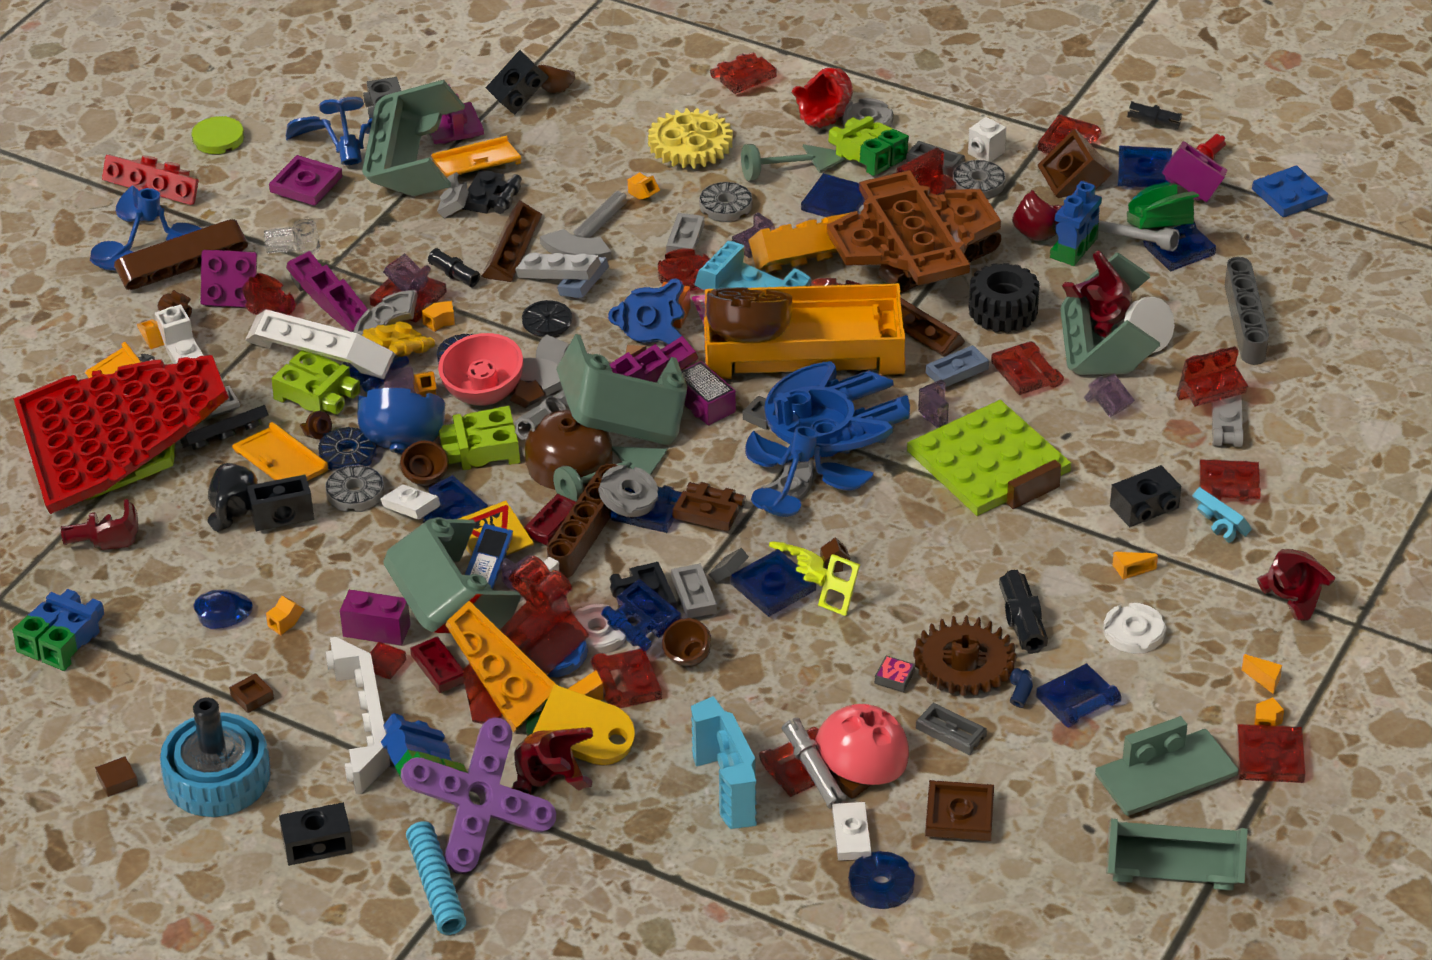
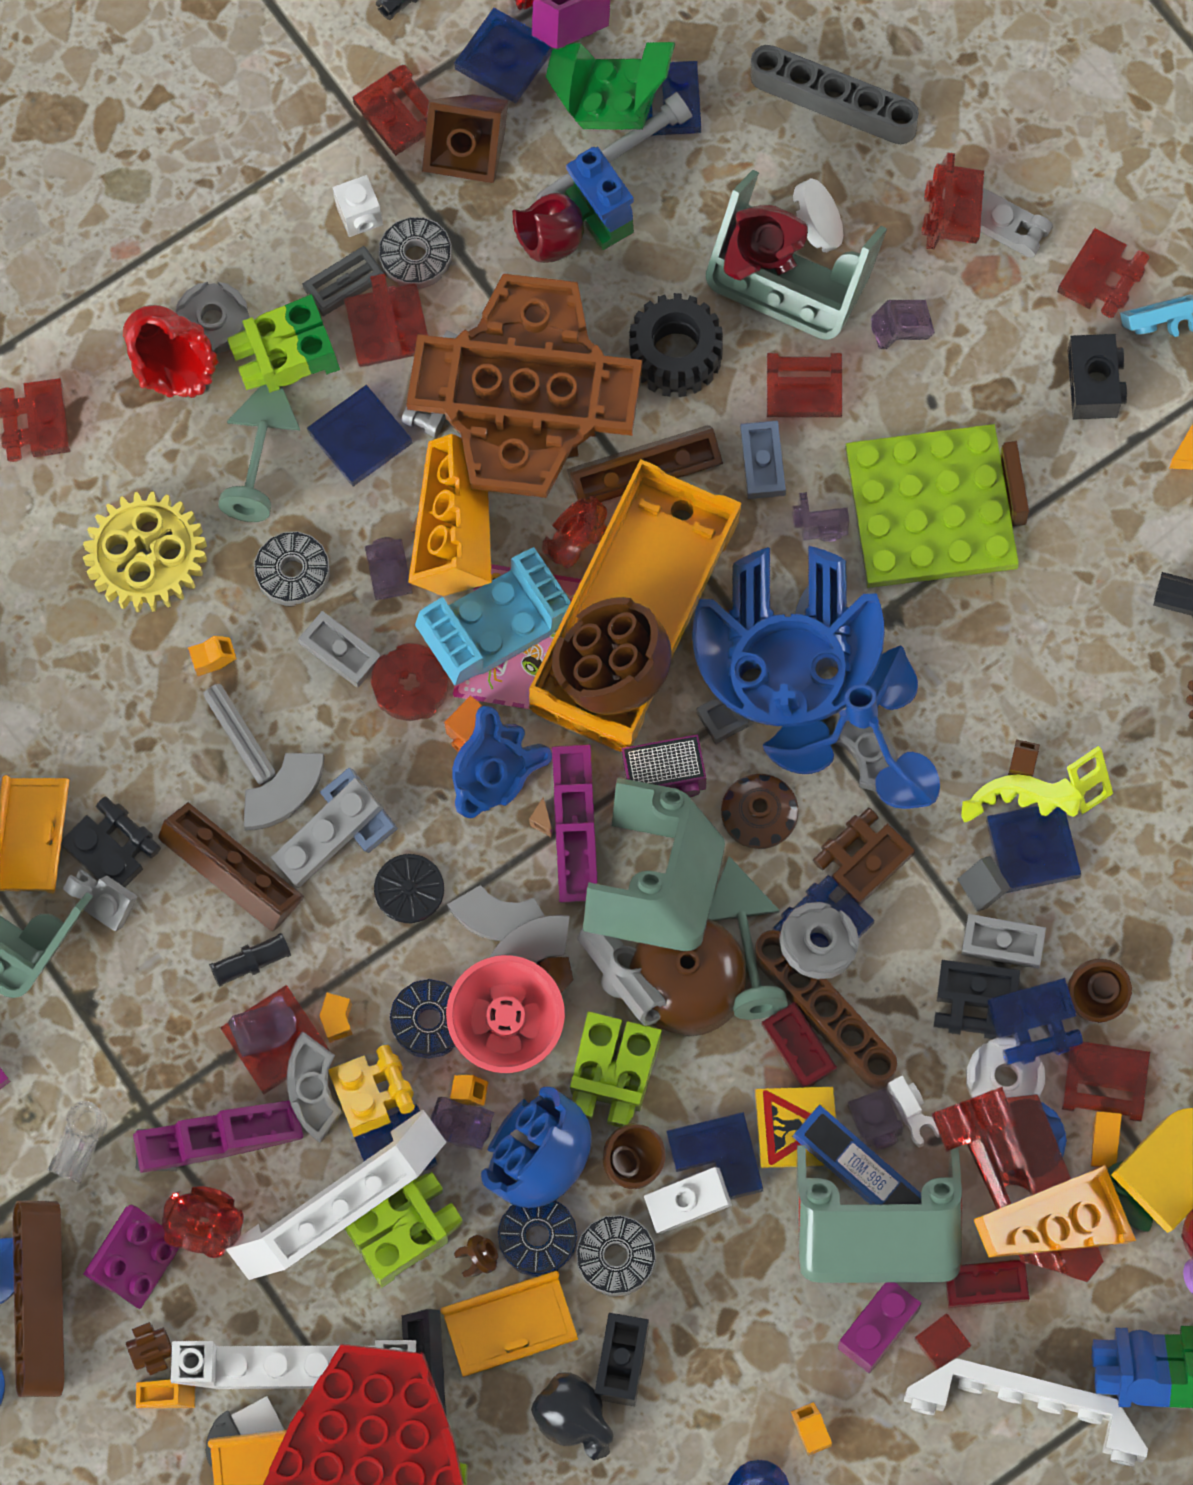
camera: 60 degrees left, 30 degrees up
none -> reddish brown dish [721,774,798,849]

